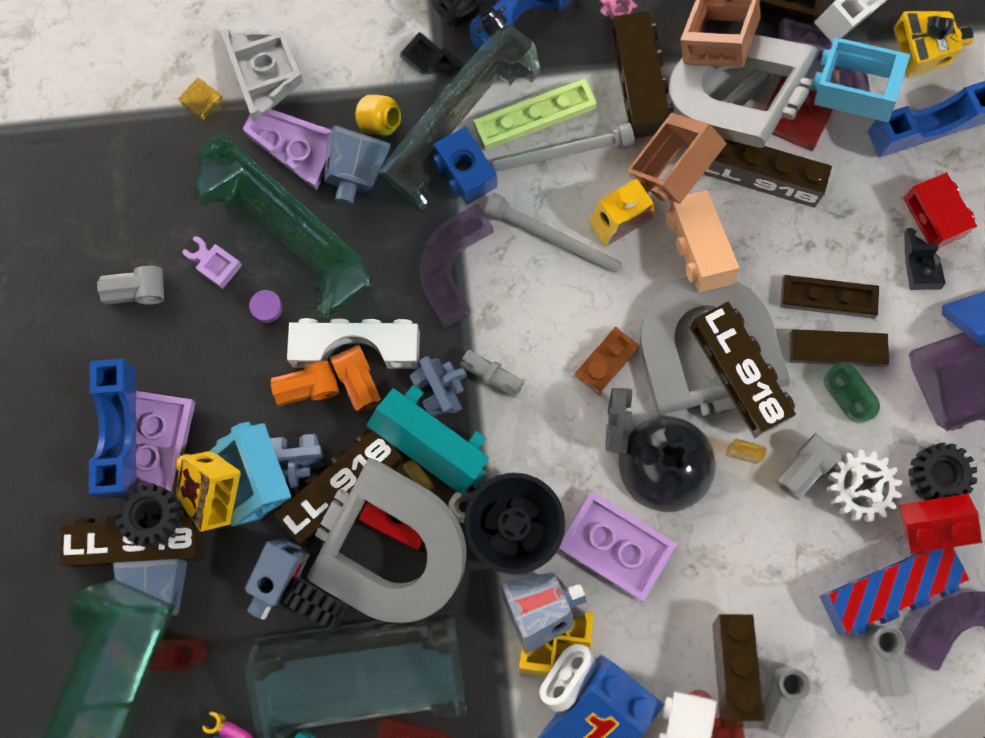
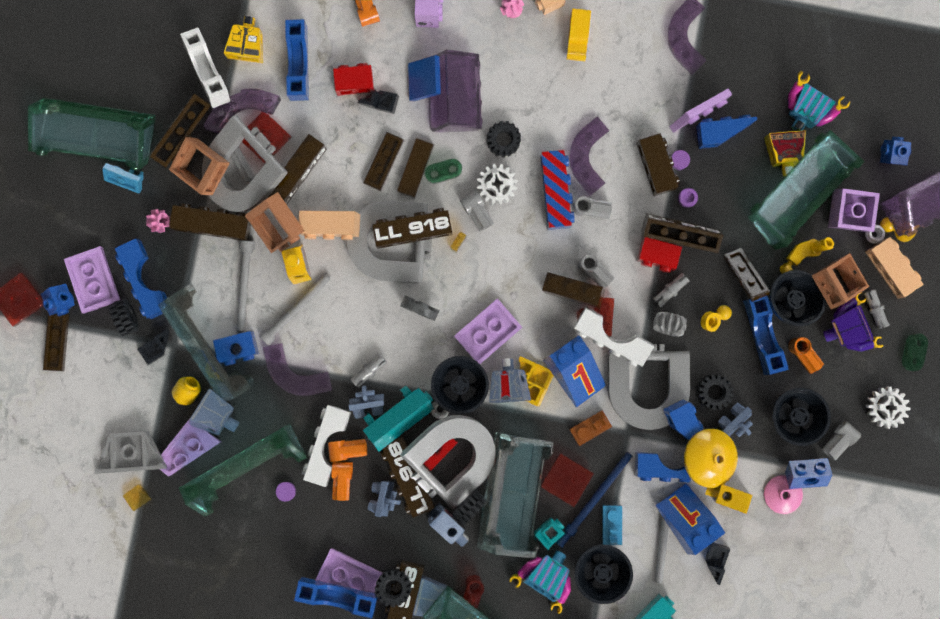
camera: 80 degrees left, 10 degrees up
light grey piece [97,266,164,305] -> none
yellow torso [175,451,241,532] -> none
lavender plate [182,236,242,289] -> none
medium azure window [210,422,291,527] -> none
clear yellow tile [403,460,435,492] -> none
yellowish green plate [473,78,597,151] -> none
black plate [477,6,507,37] -> none
white plate [540,644,596,712] -> none
dark orange plate [574,326,640,395] -> none
black piece [619,416,716,512] -> none
medium azure window [811,37,910,123] -> none
red brick [899,494,983,554] -> none
black hinge [927,17,954,40] -> none

